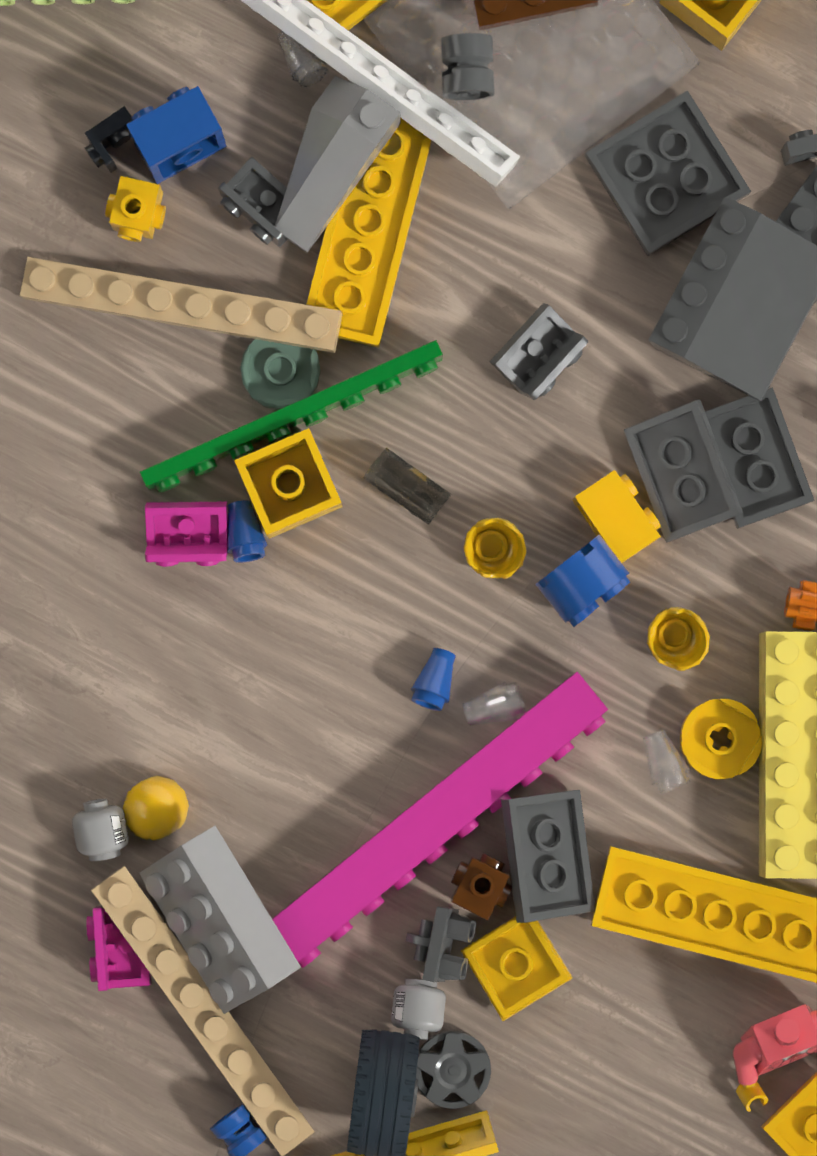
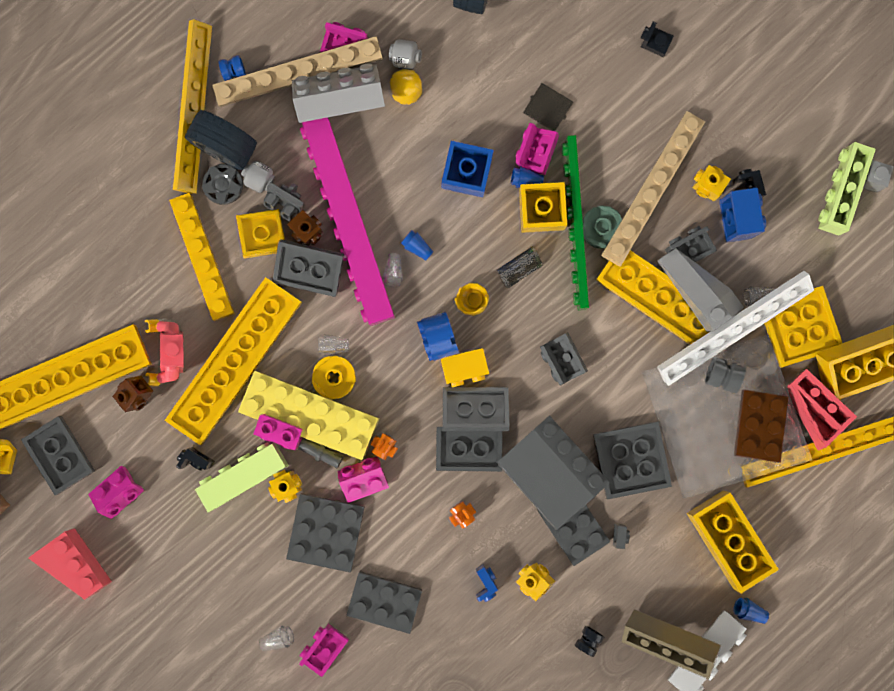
camera: 115 degrees right, 0 degrees up
yellow hair [647,607,710,671] -> none
none -> yellow plate [169,193,235,321]
none -> blue brick [441,141,494,198]
none -> clear smoke piece [523,83,573,131]

